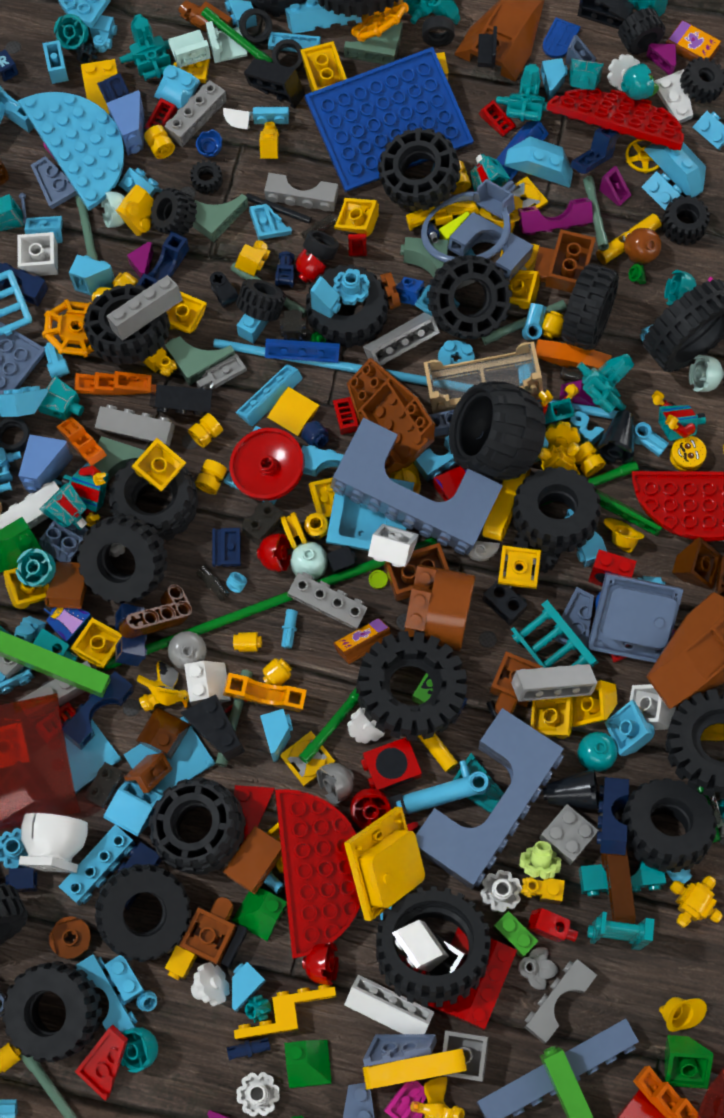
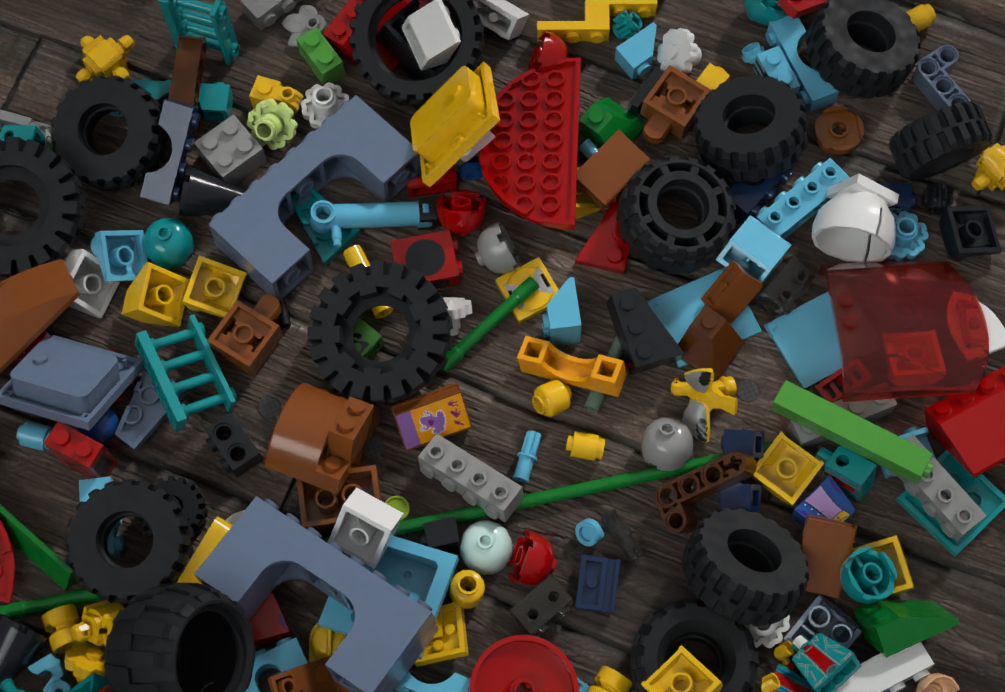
camera: 170 degrees left, 0 degrees up
medium azure leg [14,616,46,643] -> none
dark blue arch [61,671,134,750] -> none
white slope [184,661,231,706] -> none
yellow head [280,512,307,550] -> none
yellow piece [498,545,541,589] -> none
light grey brick [511,664,597,702] -> none
red torso [526,908,578,942] -> none
yellow piece [604,518,645,553] -> none

